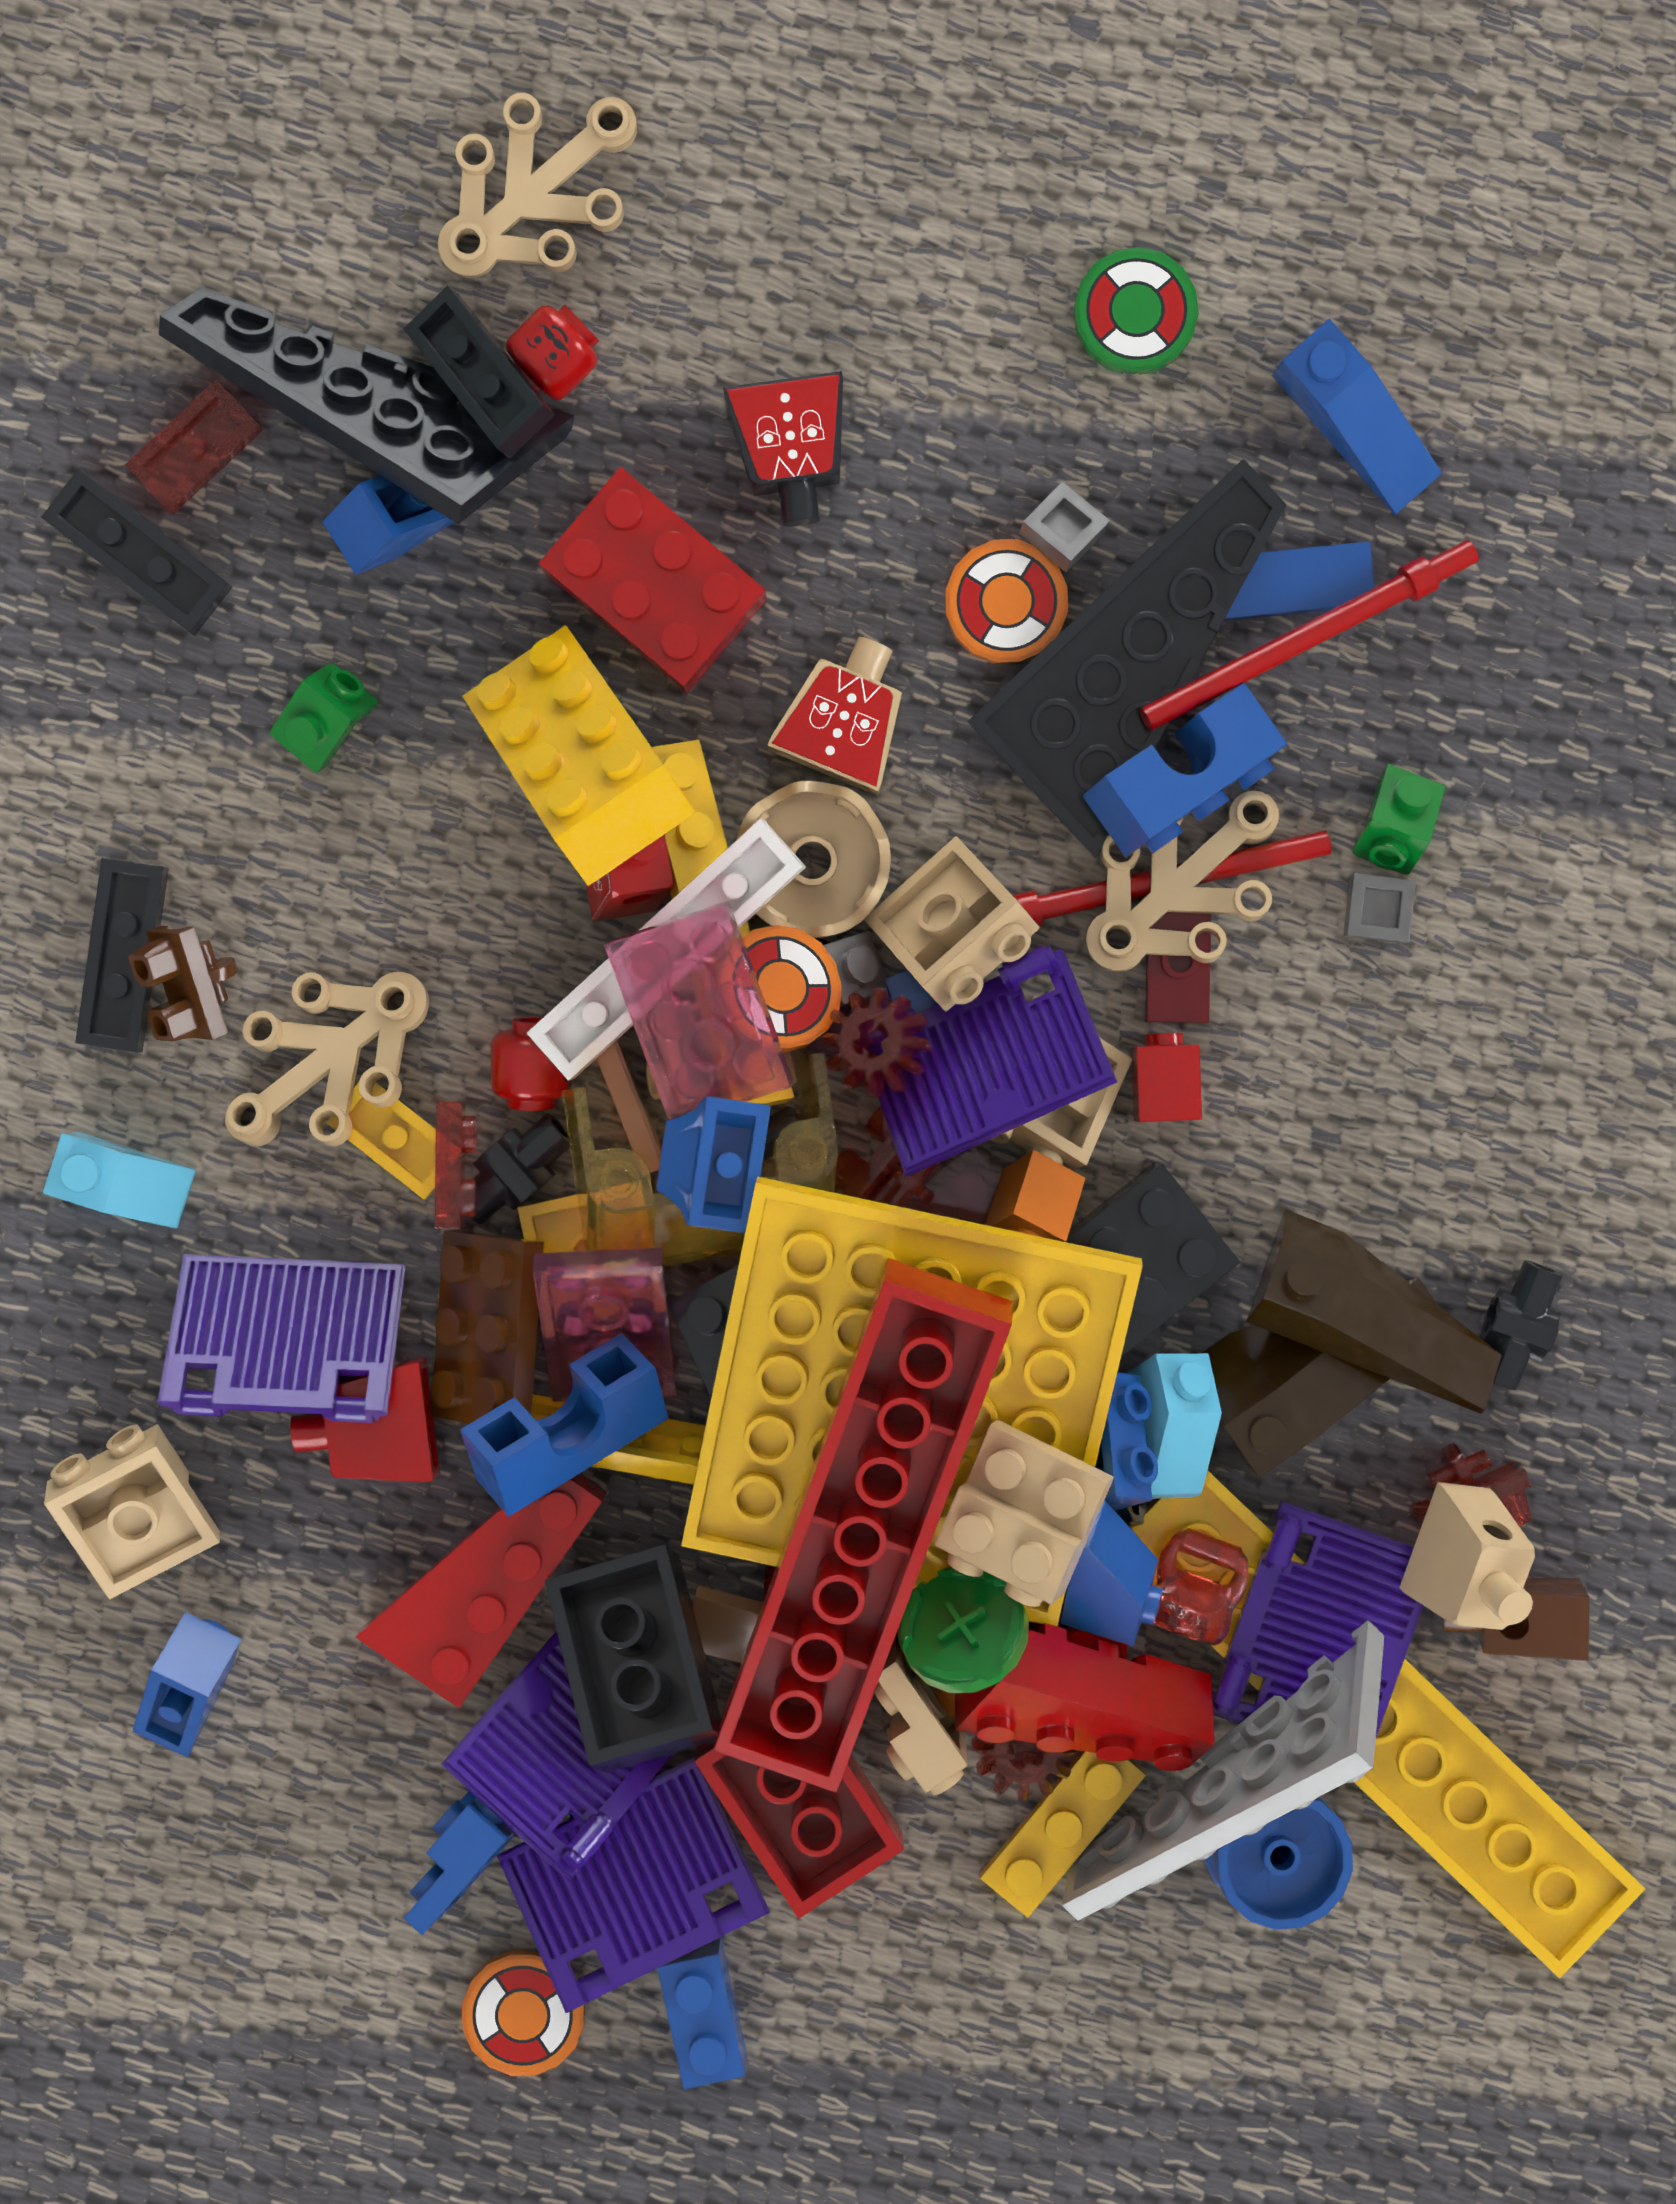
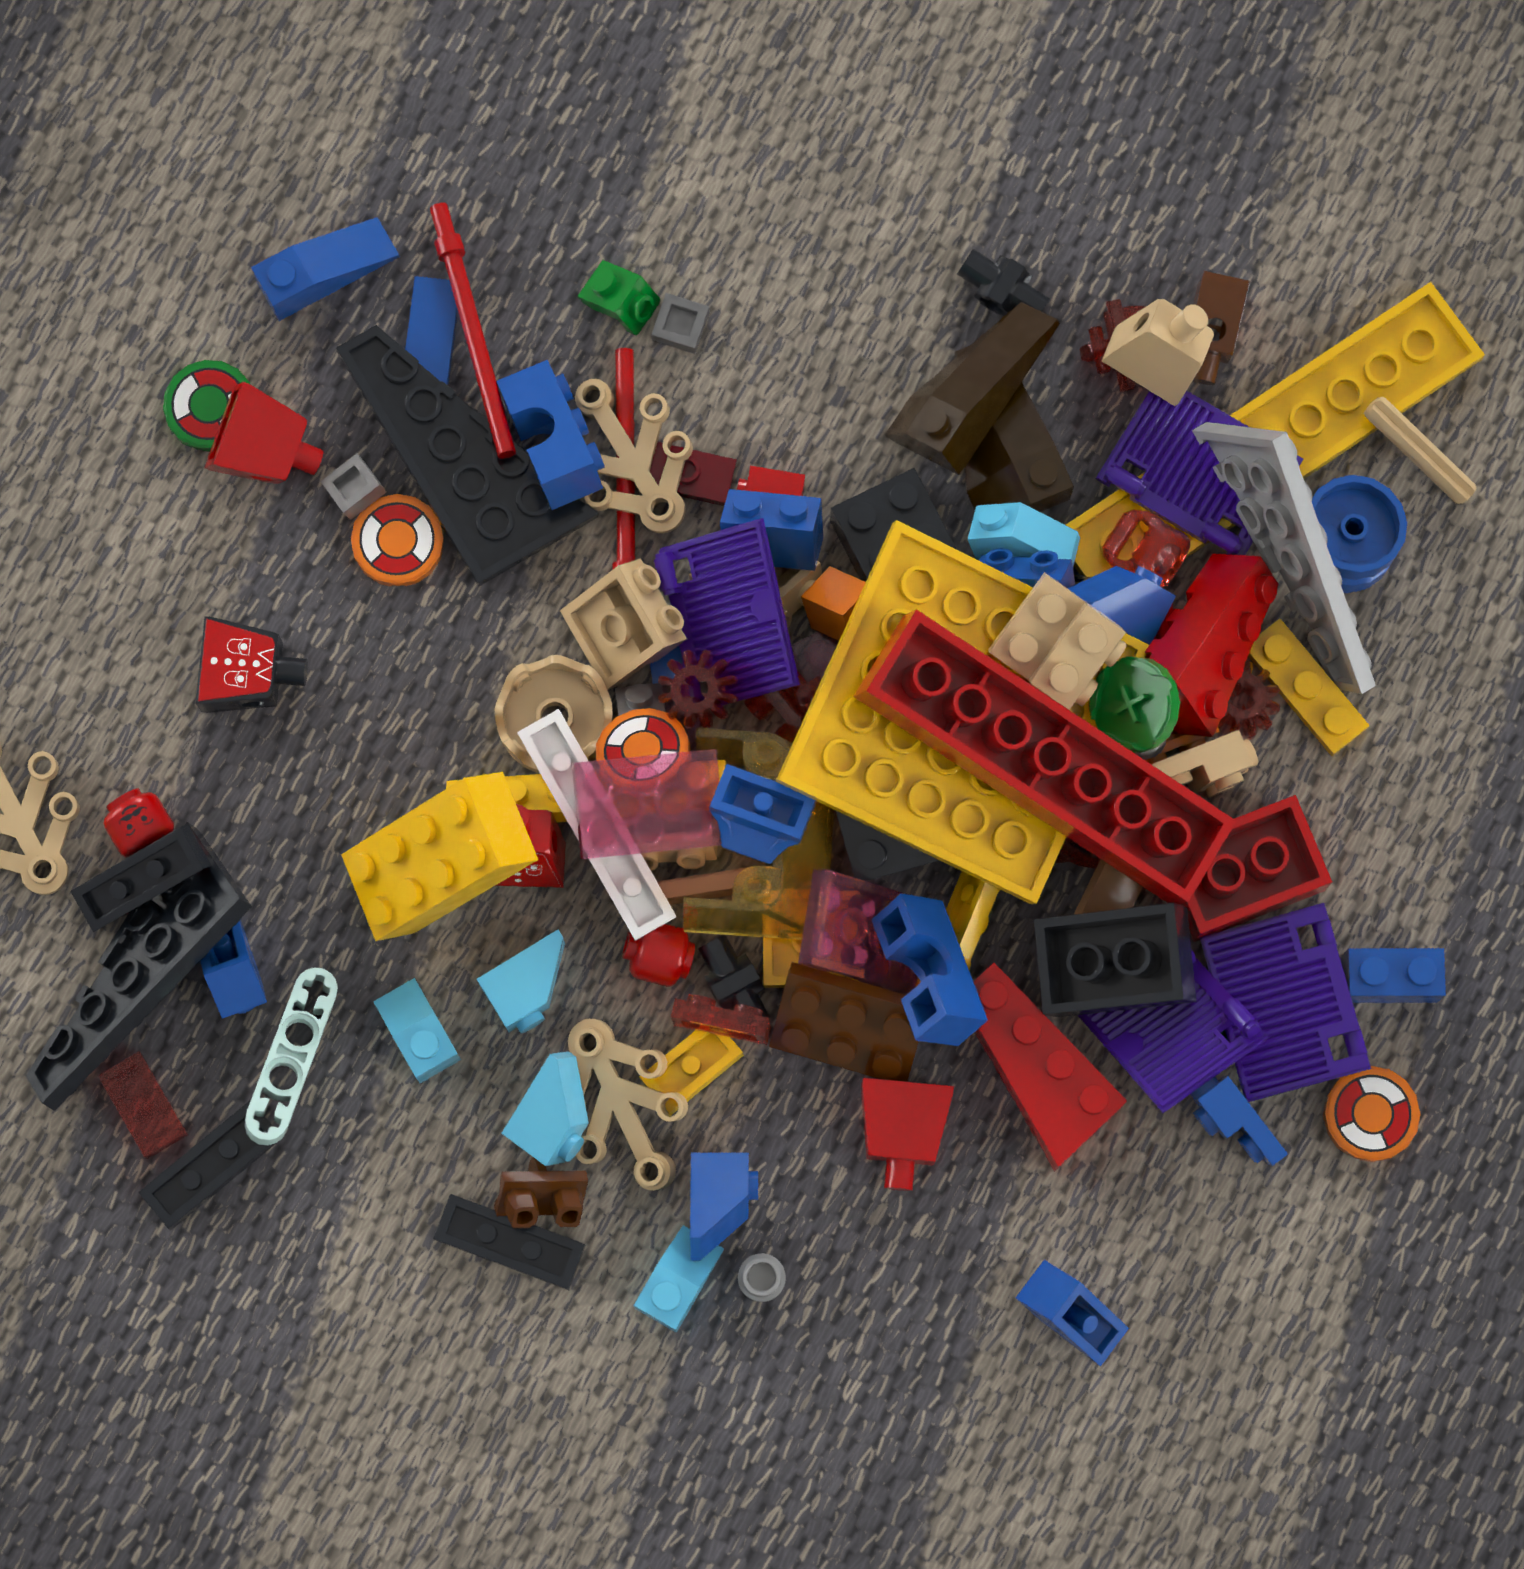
camera: 80 degrees left, 10 degrees down
tan plate [44,1424,220,1600] -> none
dark purple window [158,1254,406,1423] -> none
green bracket [269,663,378,774] -> none
red brick [539,466,767,694] -> none
red torso [768,636,902,796] -> none
none -> red torso [204,381,324,484]
none -> light aqua beam [244,967,338,1145]
none -> medium azure slope [373,978,461,1083]
none -> medium azure slope [477,930,565,1034]
none -> medium azure slope [502,1051,589,1166]
none -> blue slope [690,1153,758,1261]
none -> blue brick [720,489,824,571]
none -> light grey plate [738,1253,786,1302]
none -> tan axle [1364,397,1476,504]

